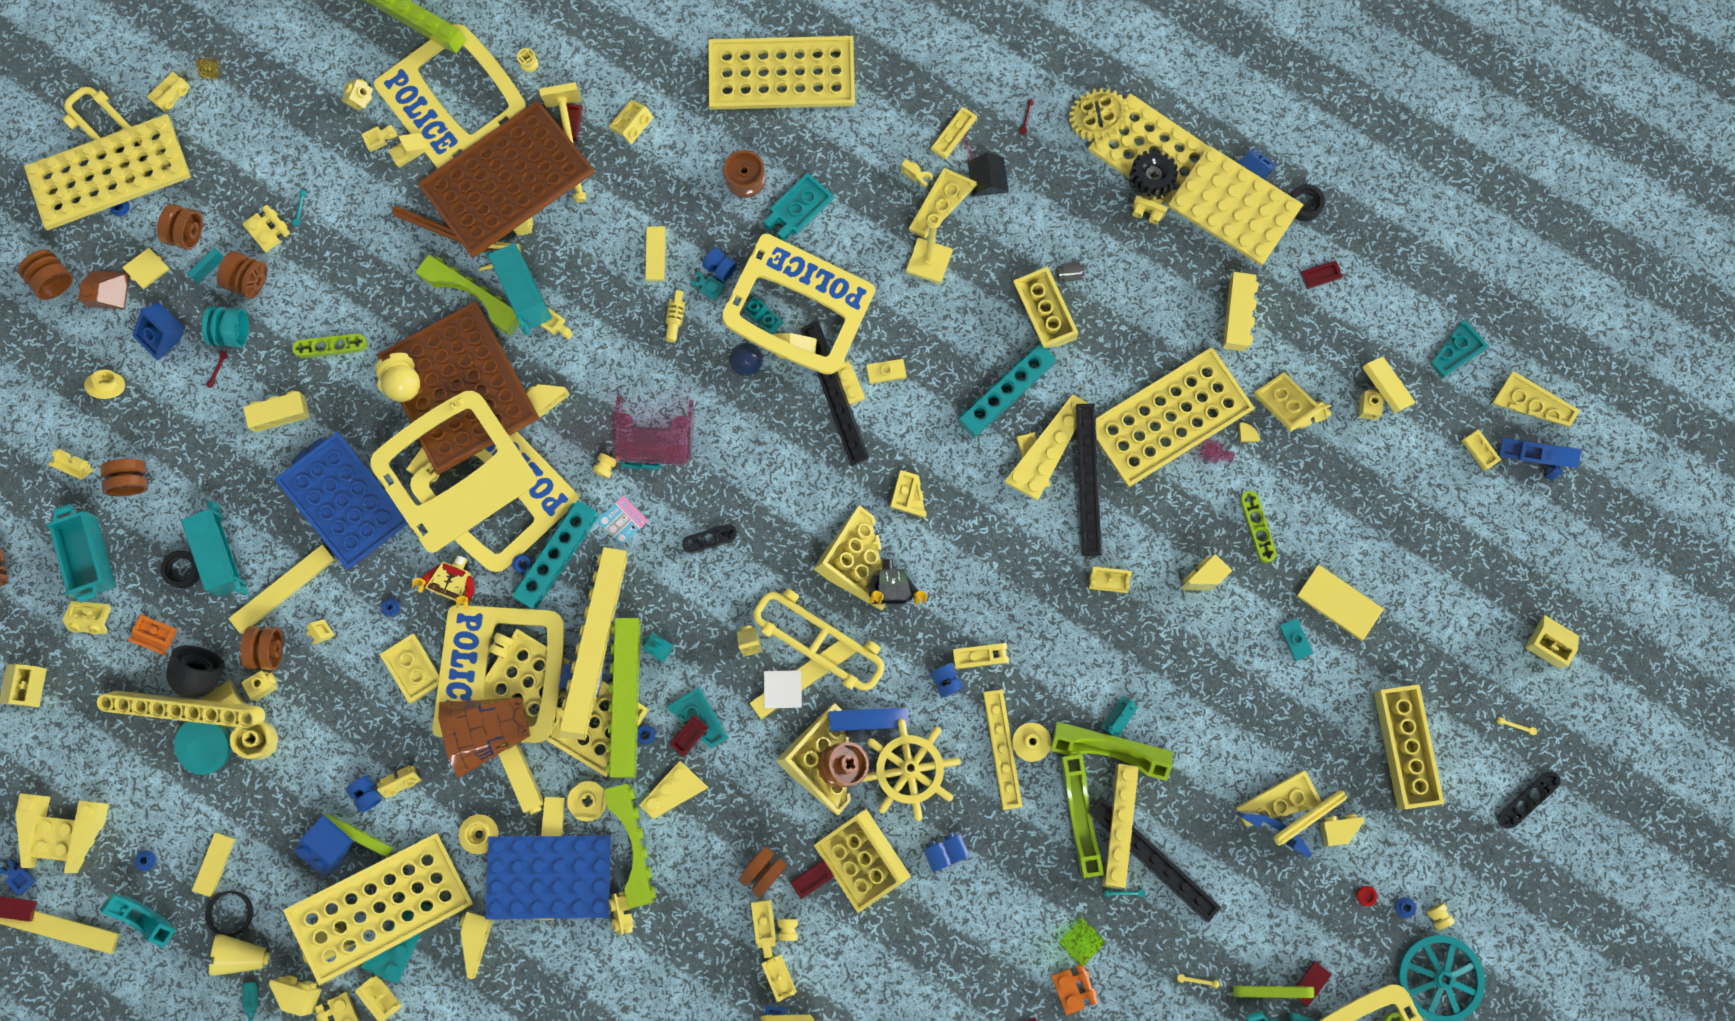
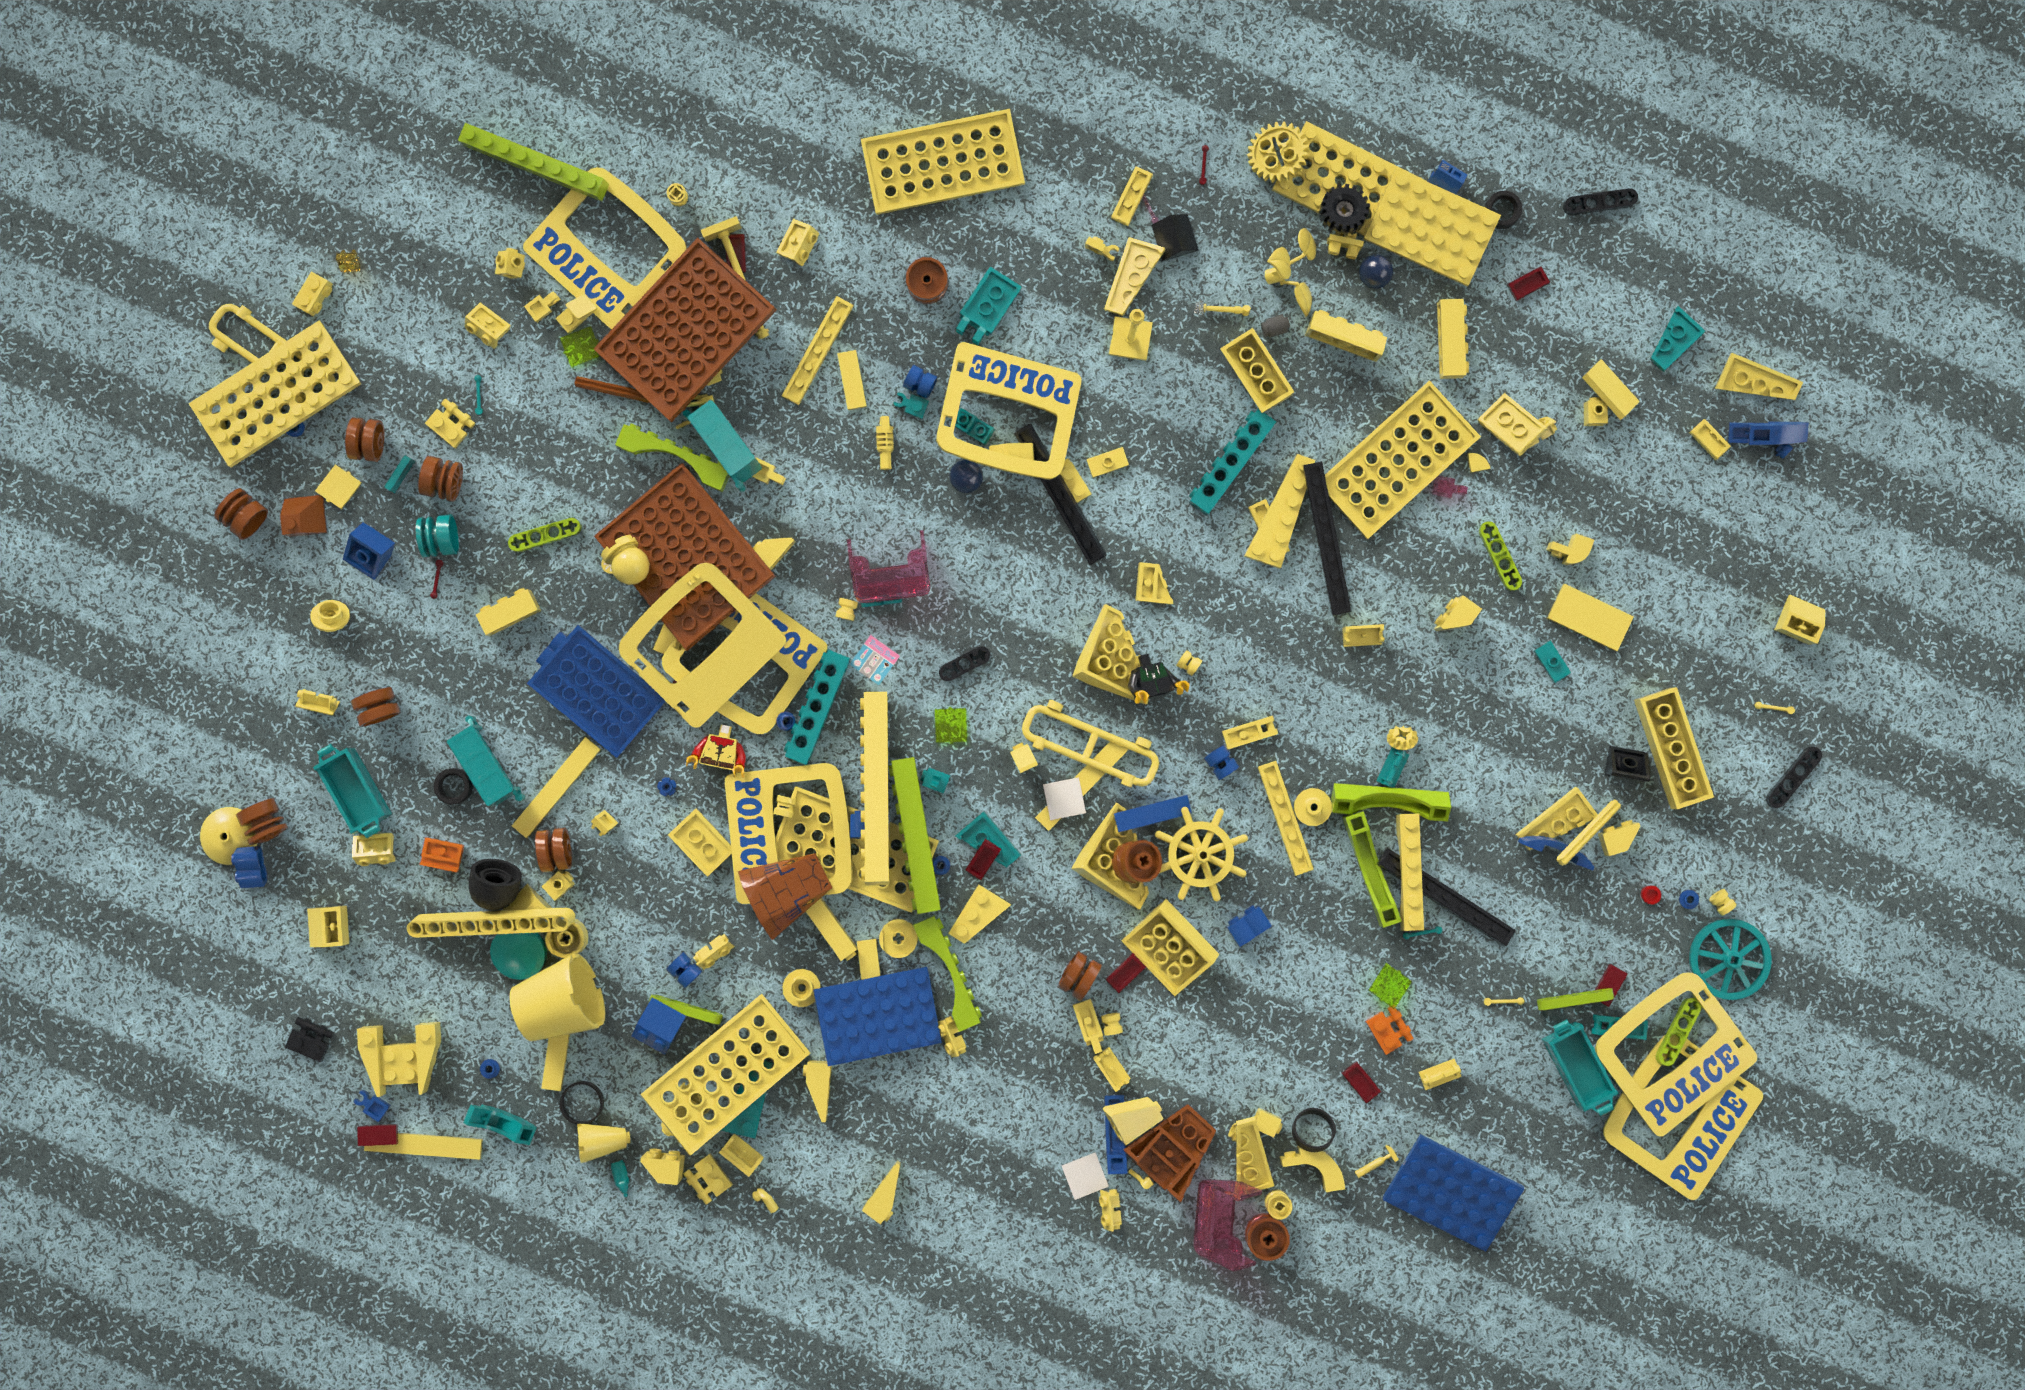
camera: 15 degrees left, 10 degrees up
none -> light yellow bracket [464,303,511,349]
none -> light yellow cone [510,953,605,1041]
none -> clear neon green piece [560,326,600,368]
none -> light yellow tile [782,296,854,406]
none -> clear neon green piece [934,707,967,744]
none -> light yellow wheel [1176,650,1202,676]
none -> light yellow piece [1194,298,1251,317]
none -> light yellow plant [1265,228,1316,317]
none -> light yellow slope [1305,310,1387,362]
none -> dark blue piece [1359,254,1393,289]
none -> light yellow gear [1387,725,1418,750]
none -> light yellow brick [1547,533,1594,565]
none -> black beam [1563,188,1638,215]
none -> black slope [1604,746,1651,782]

